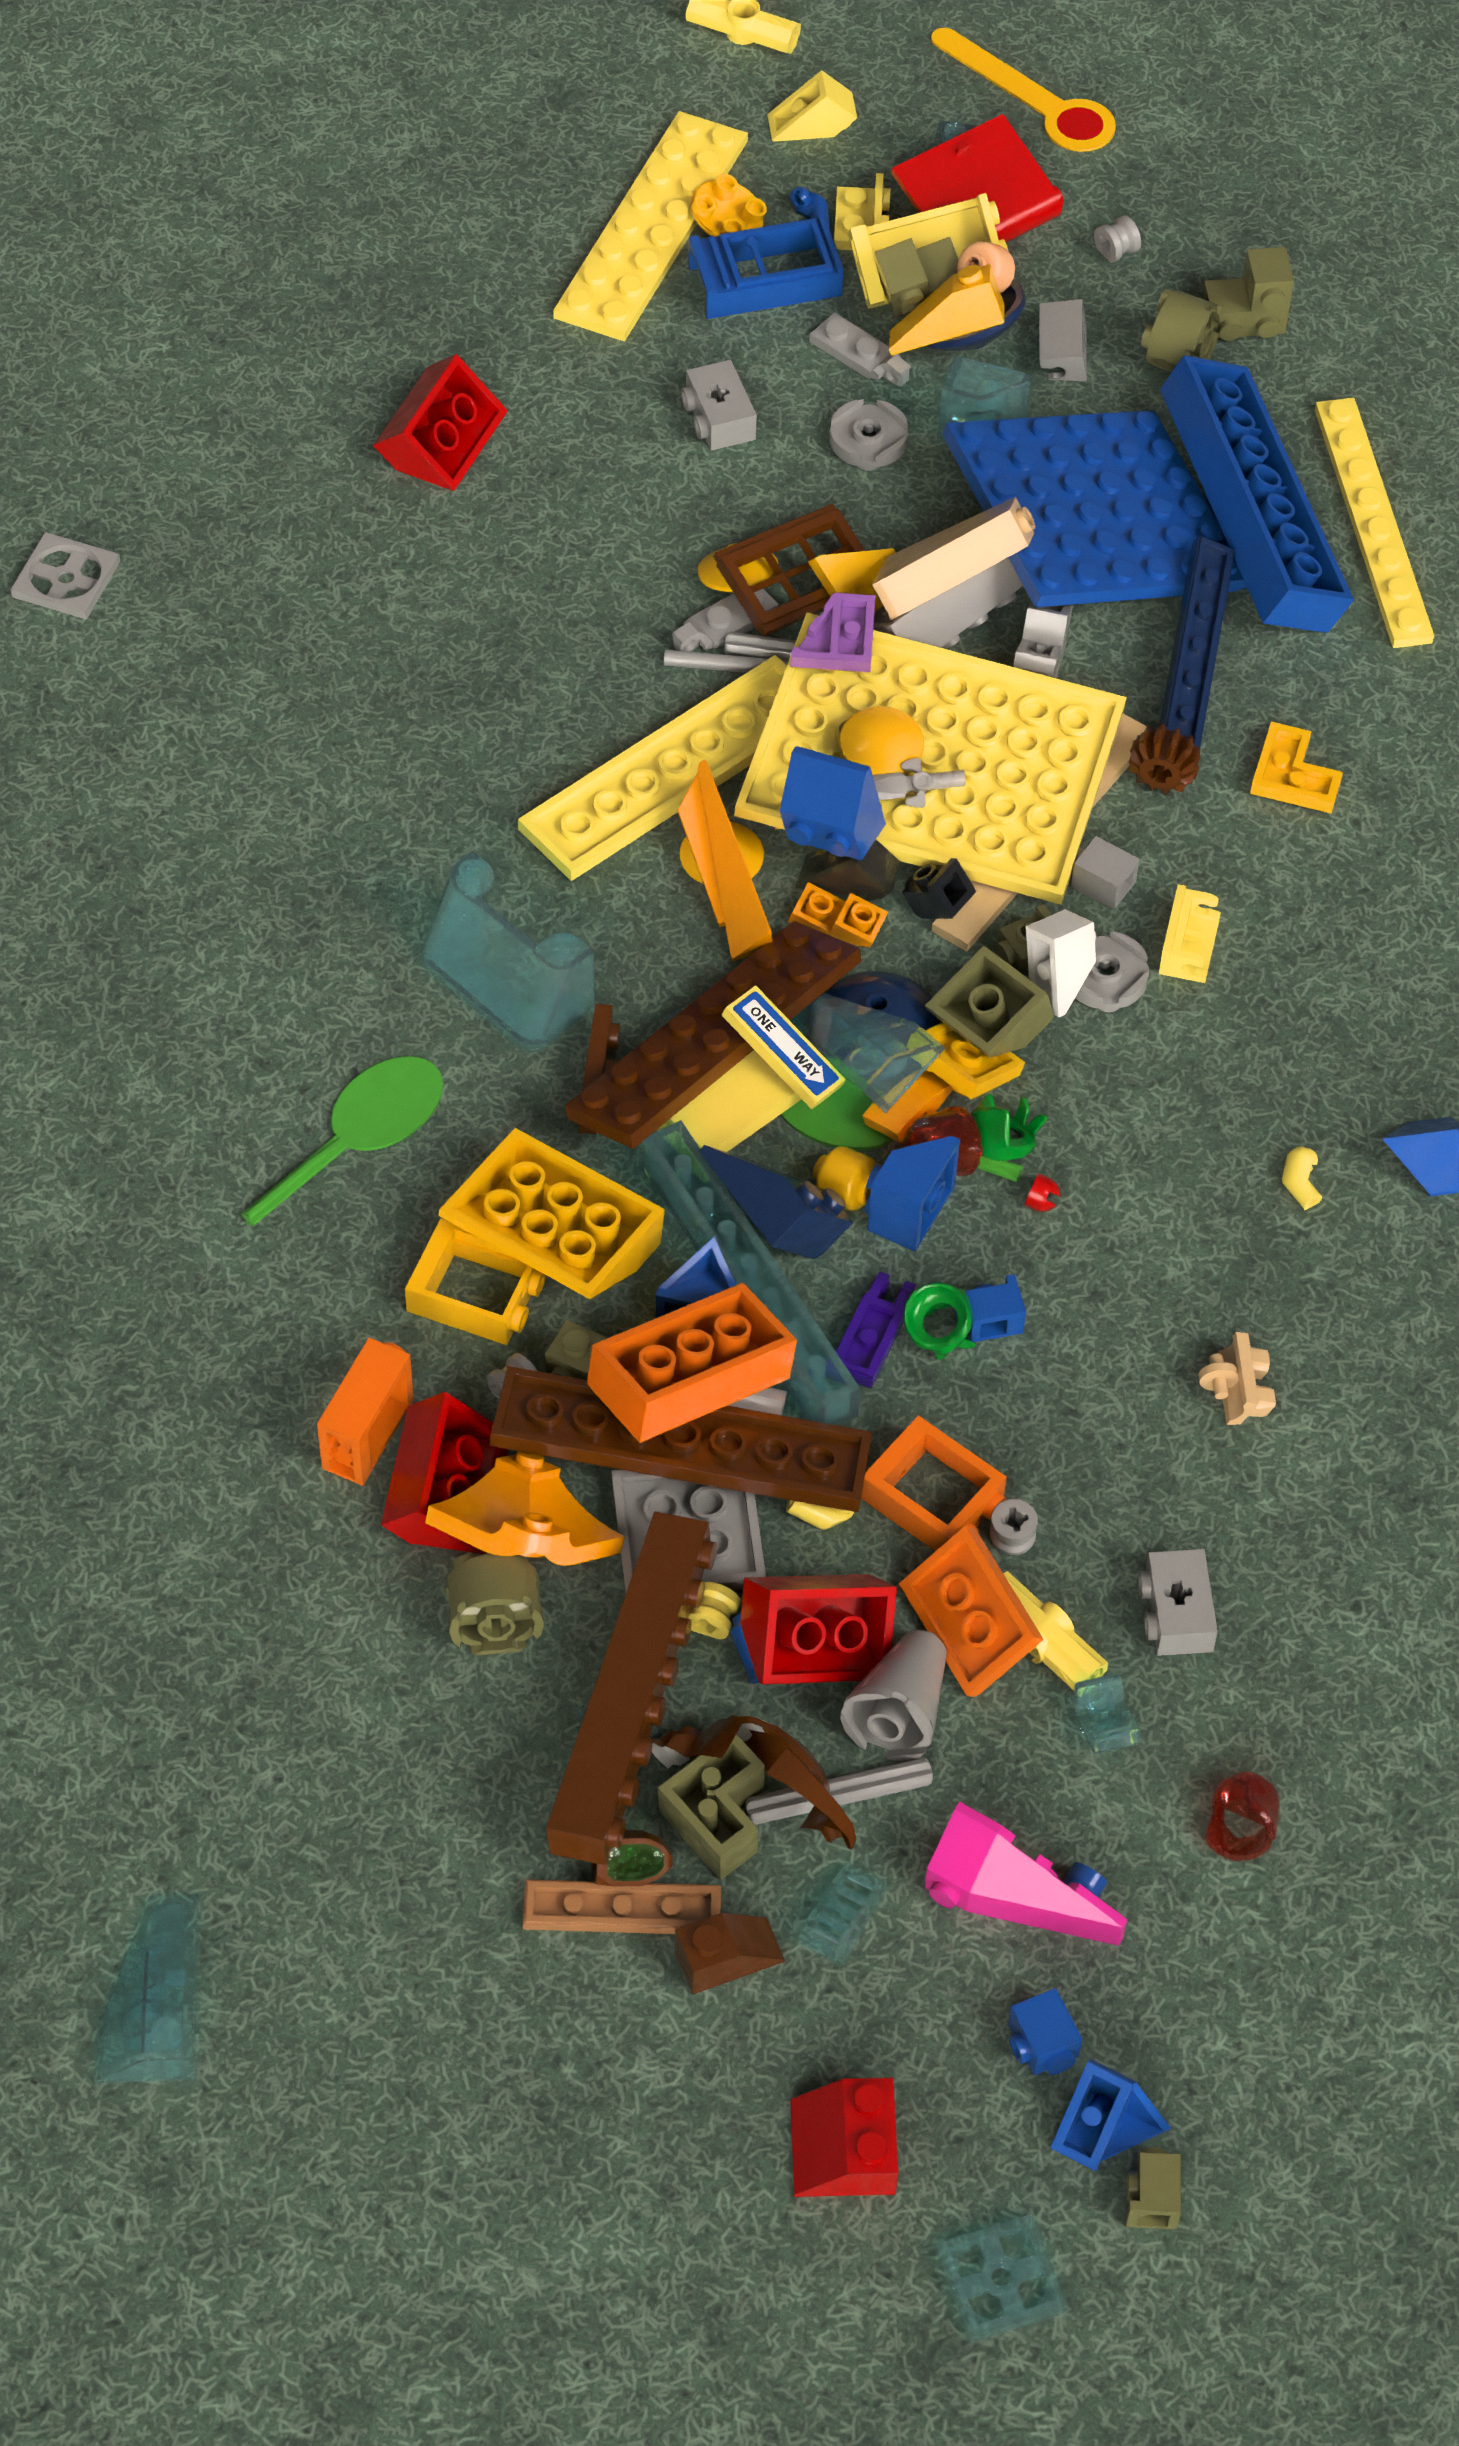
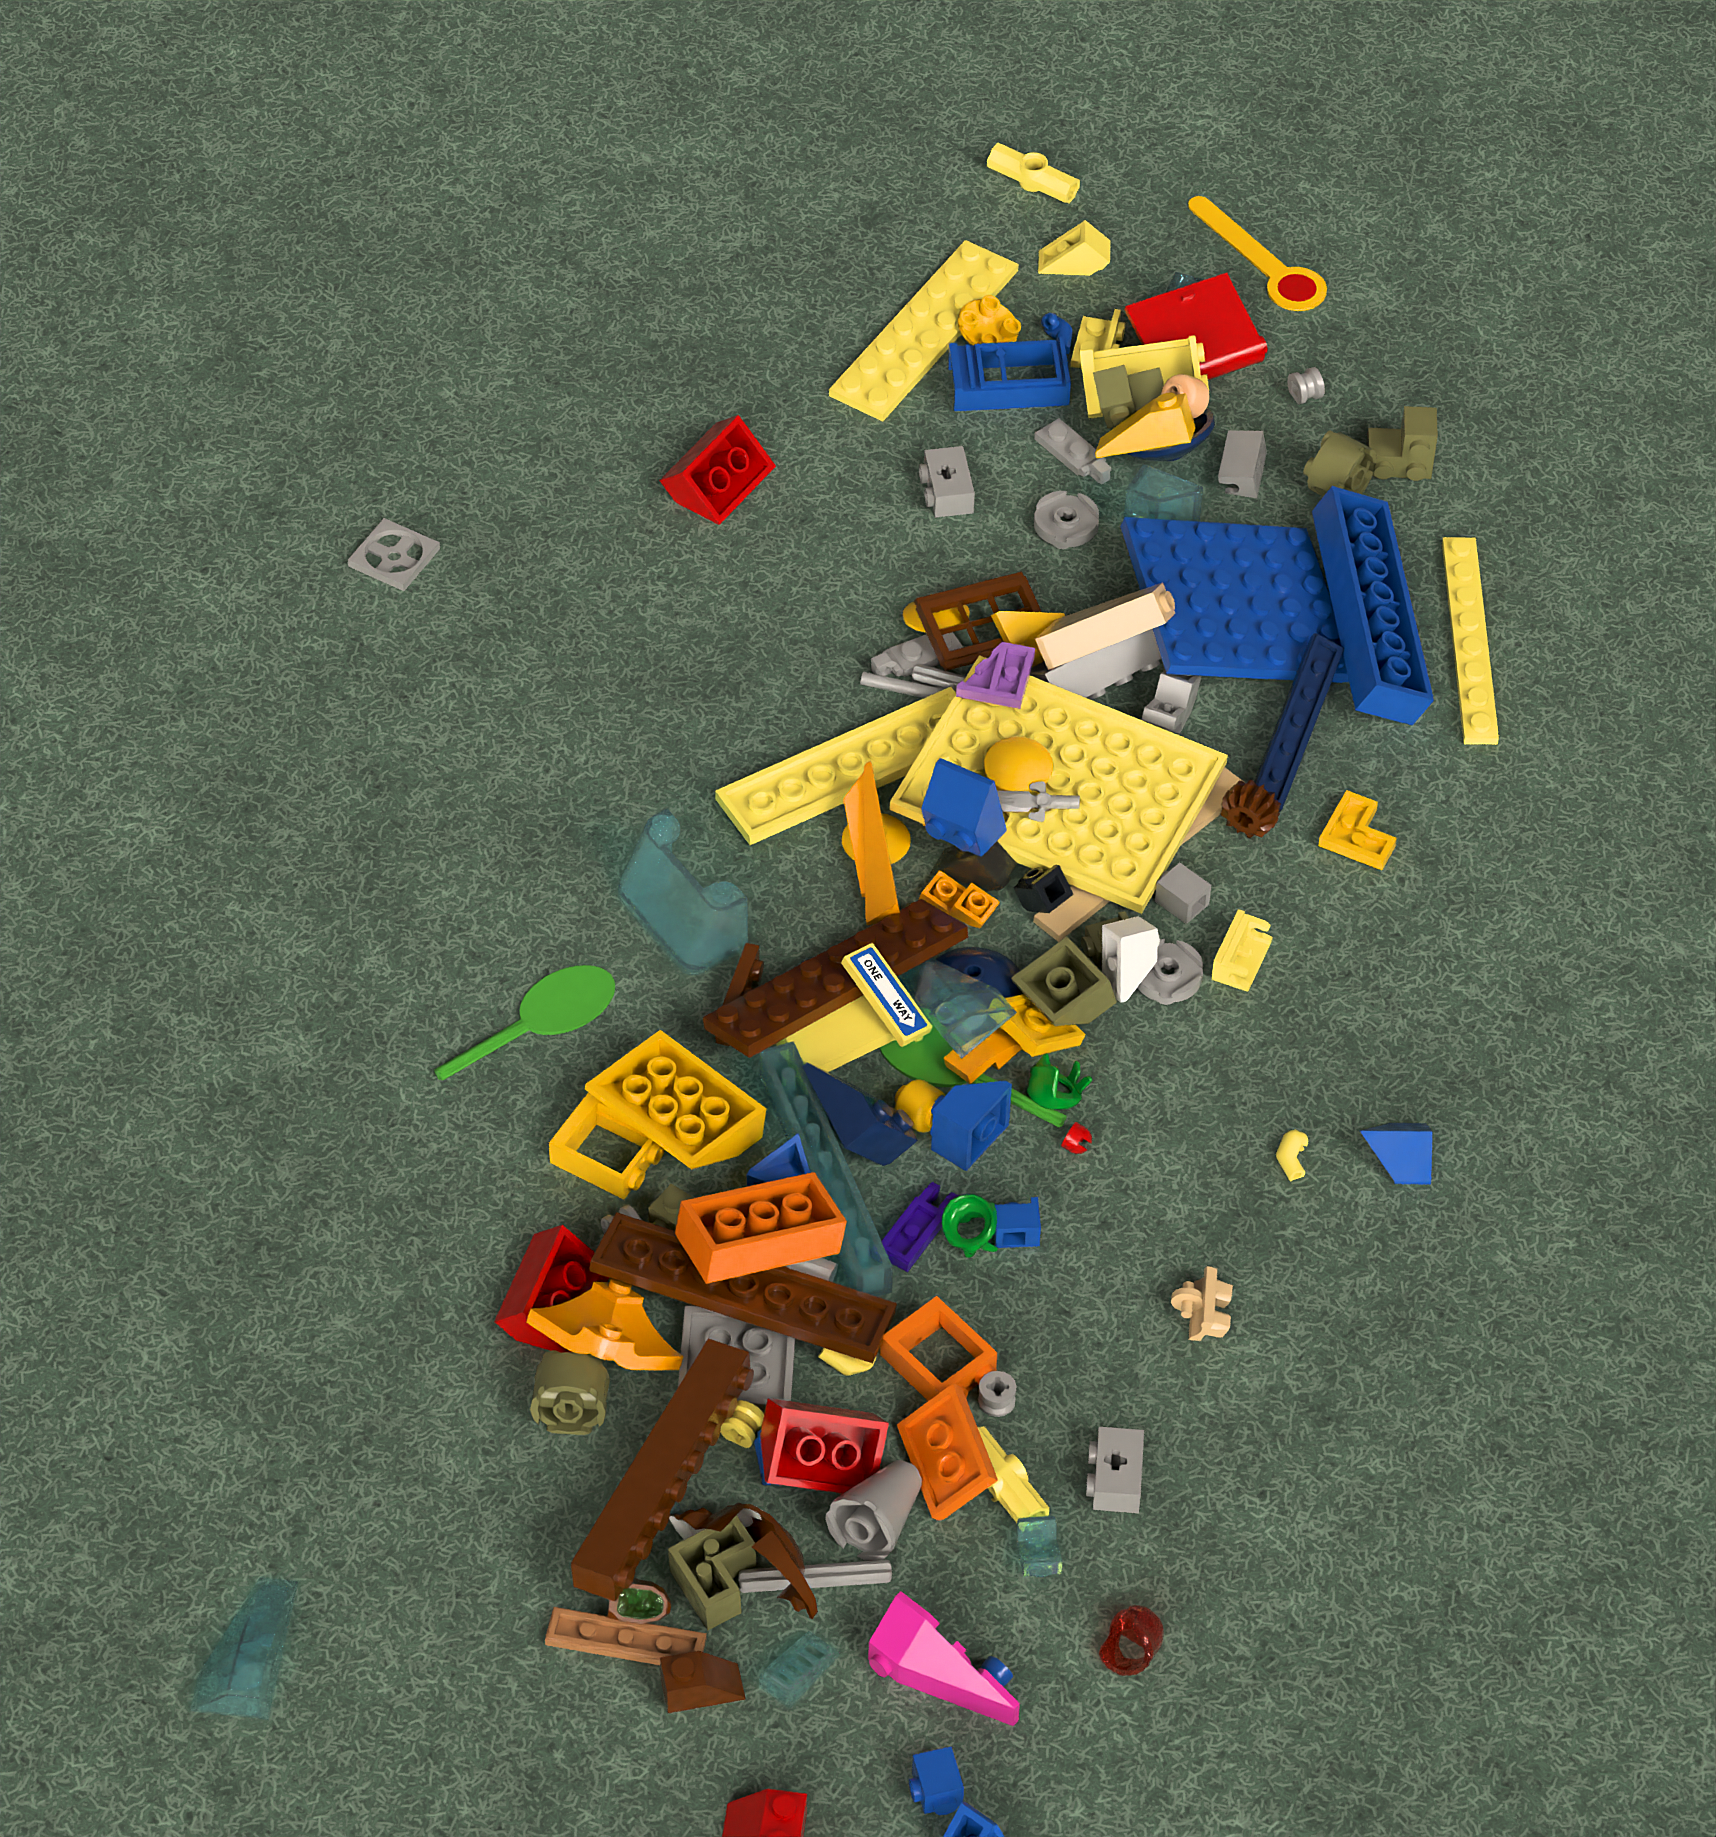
camera: 10 degrees right, 5 degrees down
orange window [317,1338,414,1486] -> none
clear red hair [902,1106,983,1176] -> none

